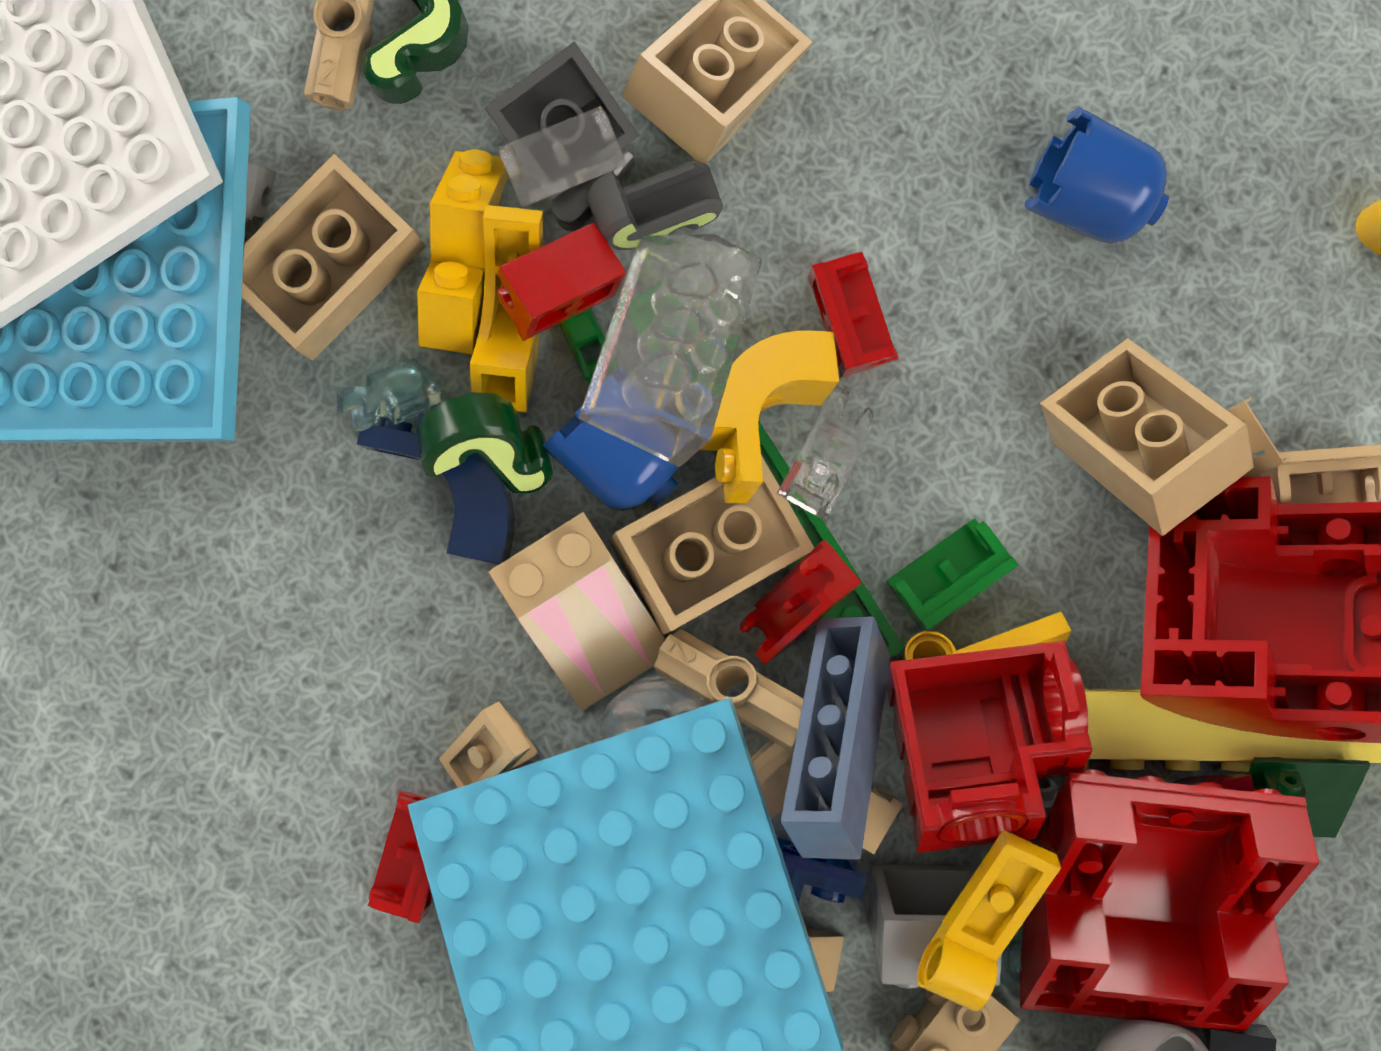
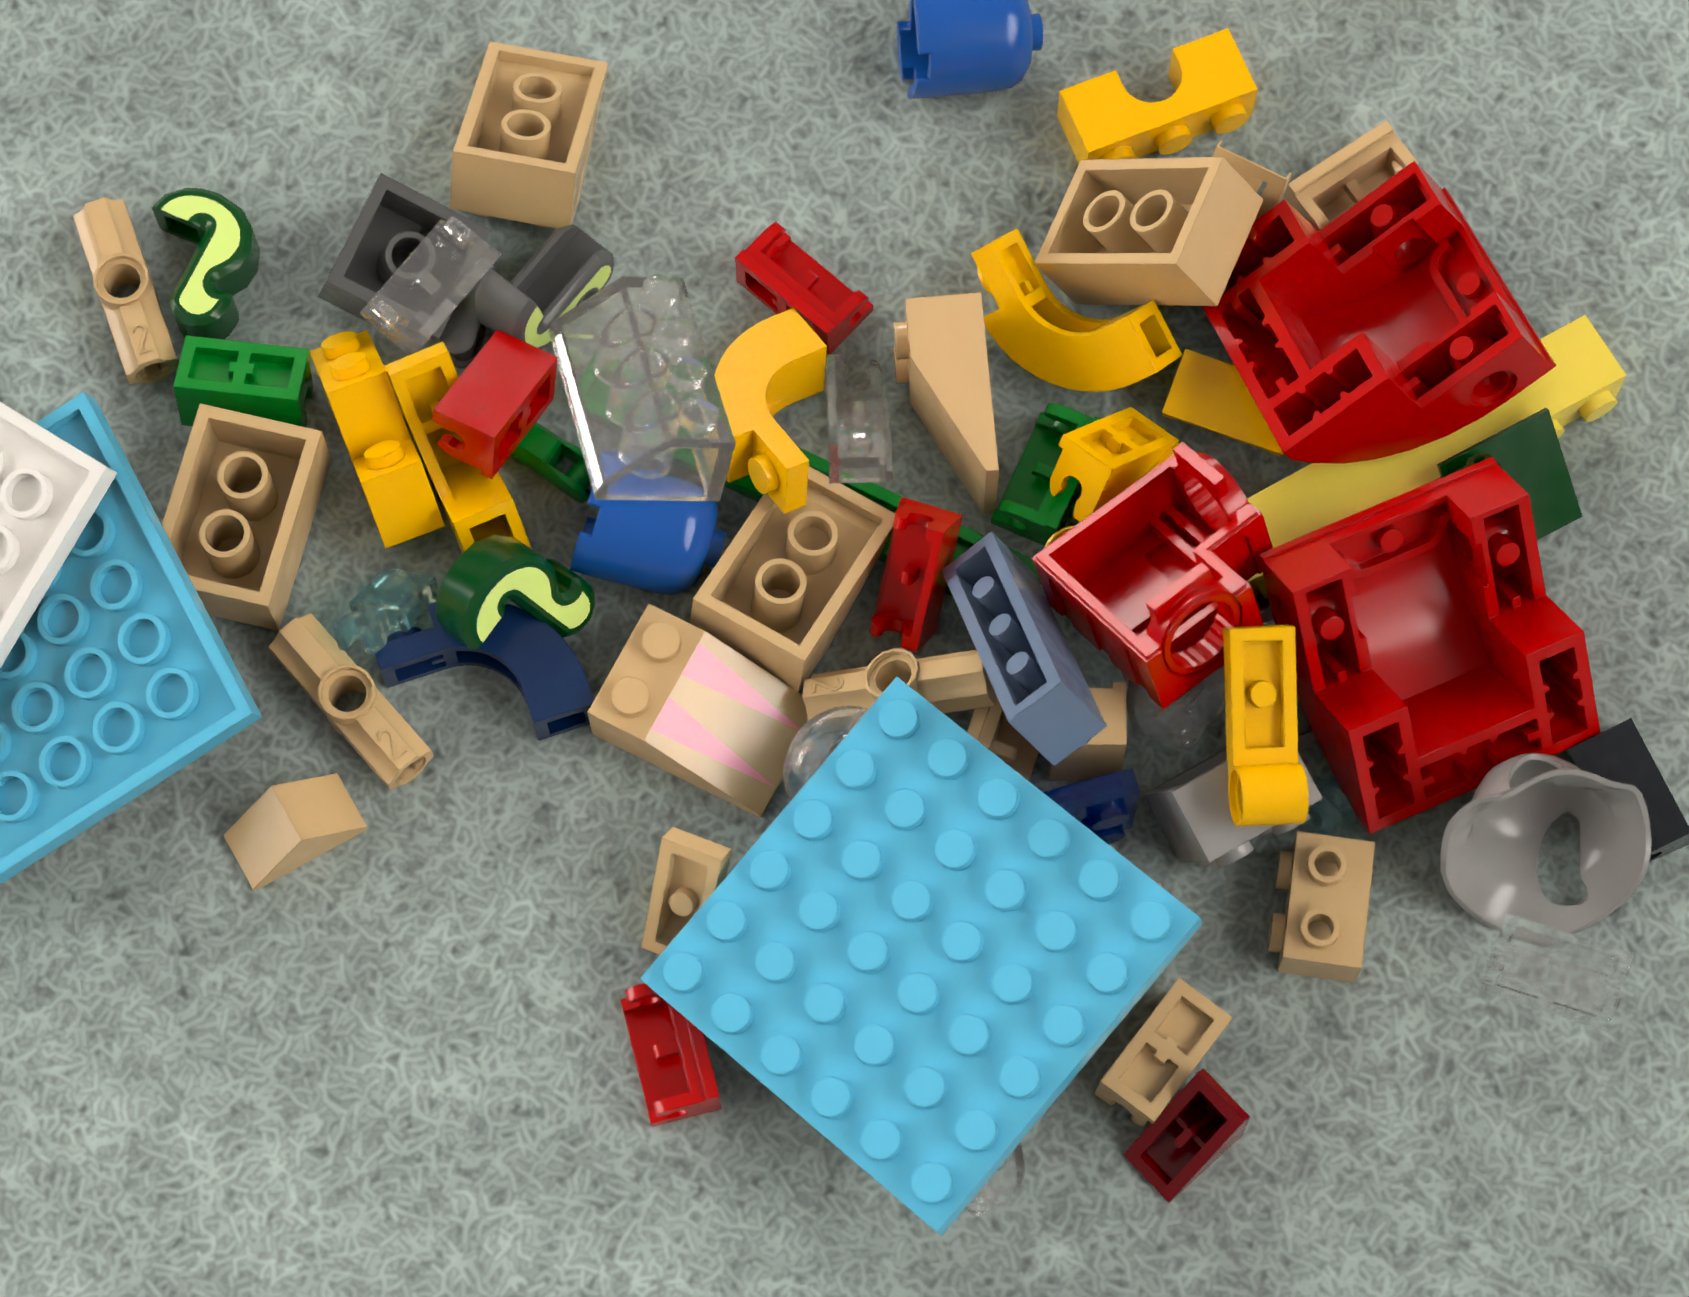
camera: 35 degrees left, 15 degrees down
none -> green hinge [173,335,313,427]
none -> tan slope [223,773,368,891]
none -> tan piece [268,612,434,791]
none -> tan slope [893,292,999,515]
none -> yellow arch [971,228,1182,392]
none -> yellow hinge [1050,406,1179,522]
none -> yellow arch [1057,28,1258,163]
none -> yellow hinge [1162,349,1283,457]

